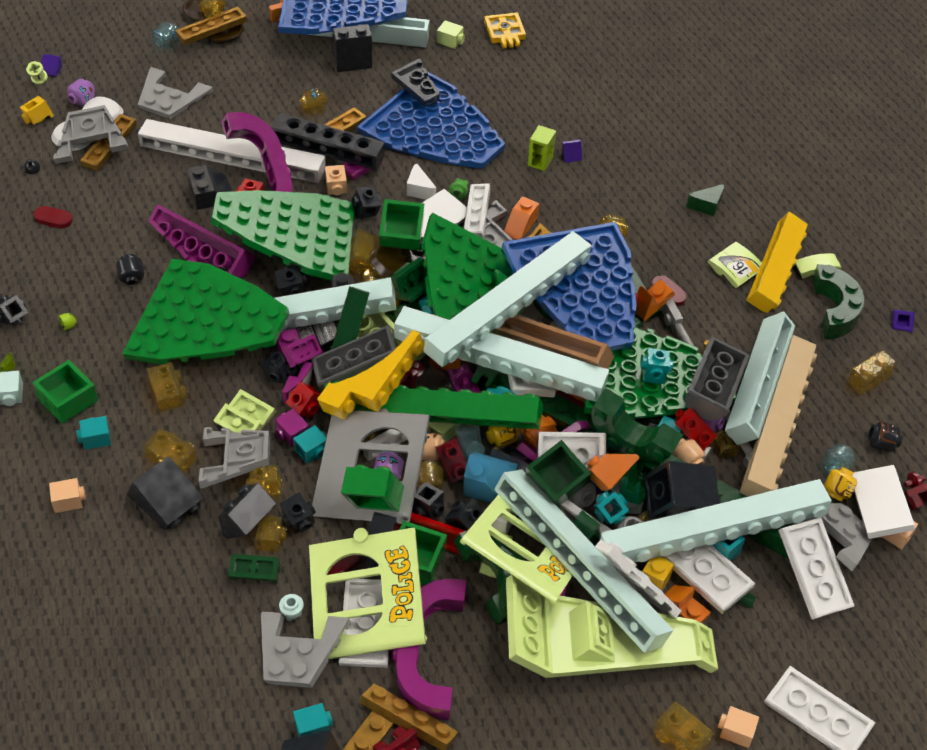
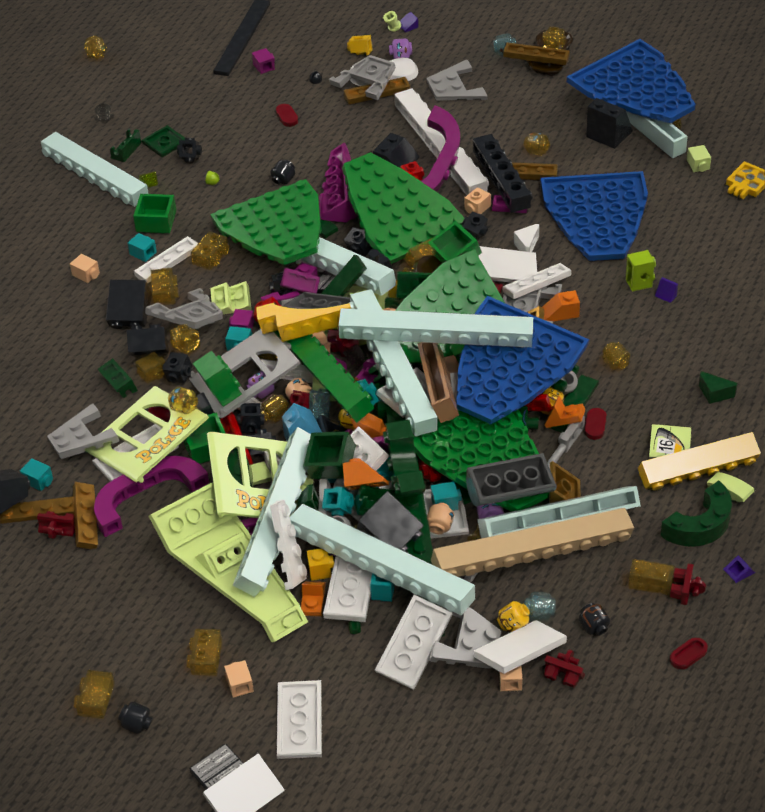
camera: 55 degrees right, 5 degrees down
light aqua hose [279,594,304,621] -> none
black wing [392,58,440,107] -> none
bright green hose [449,178,468,200] -> none
teal brick [640,348,673,384] -> none
red hinge [675,408,718,451] -> none
none -> white plate [134,236,200,283]
none -> clear yellow head [168,387,198,414]
none -> dark red hips [670,564,706,605]

